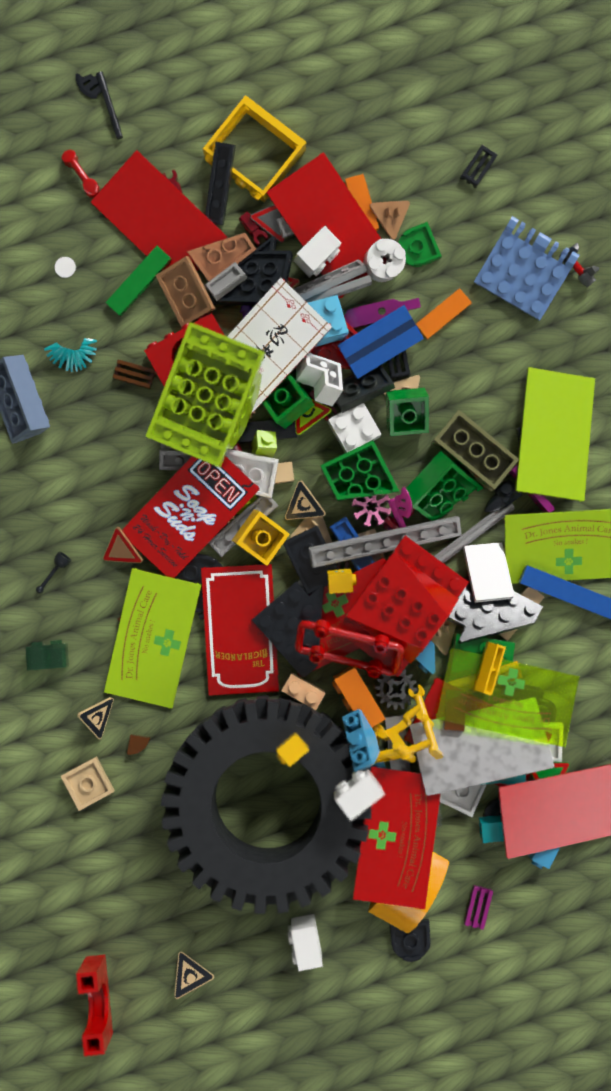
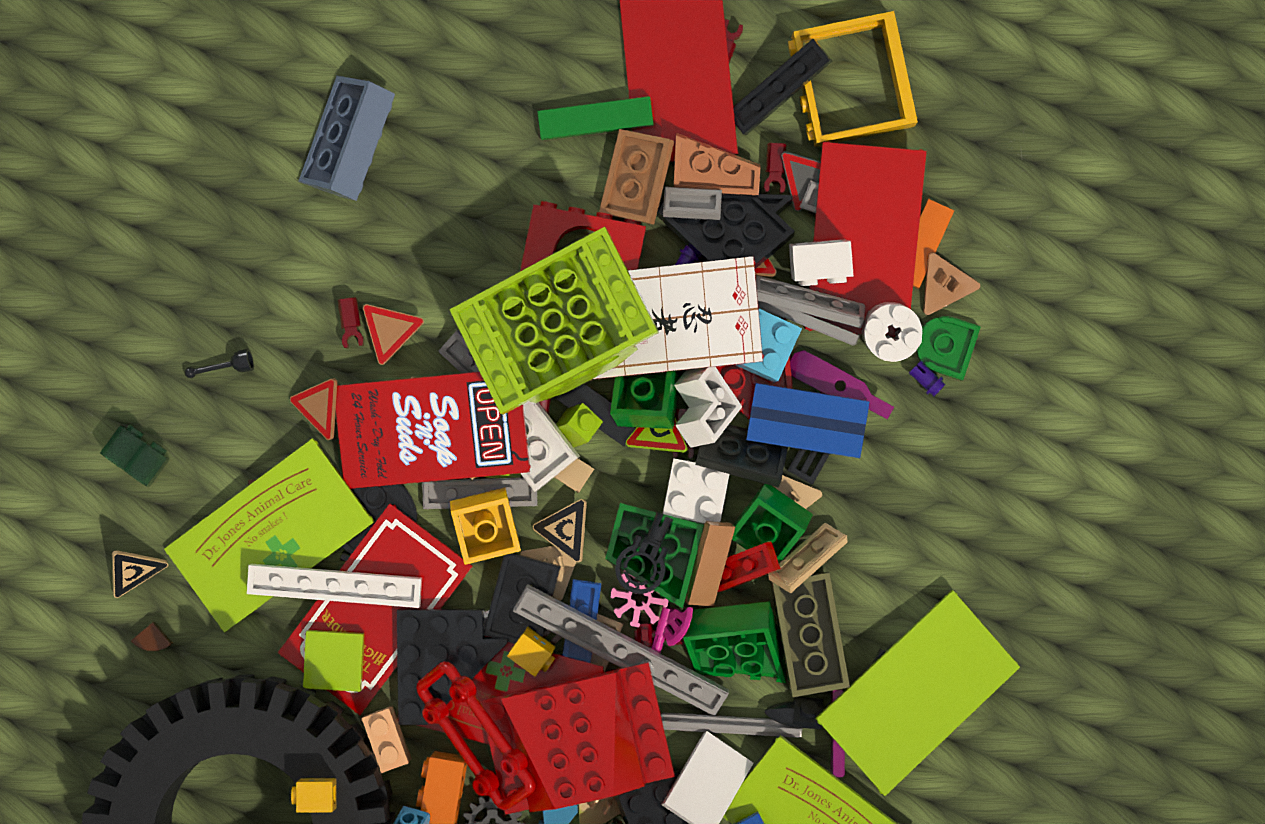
camera: 50 degrees right, 0 degrees up
teal hair [44,338,97,372] -> none
white sticker [55,257,76,278] -> none
tan plate [61,756,115,811] -> none
reddish brown tile [112,359,156,389] -> none
orange tile [416,288,472,340] -> none
black tile [460,145,498,188] -> none
medium blue hinge [474,216,579,321] -> none
dark grey piece [559,243,599,288] -> none
none -> white plate [247,564,422,608]
none -> lime tile [303,630,365,692]
none -> dark red bar [338,297,365,349]
none -> piece [363,304,424,365]
none -> black pin [615,512,674,594]
none -> medium nougat tile [685,521,735,606]
none -> red plate [717,541,781,593]
none -> tan tile [768,523,847,593]
none -> dark purple pin [909,361,946,397]

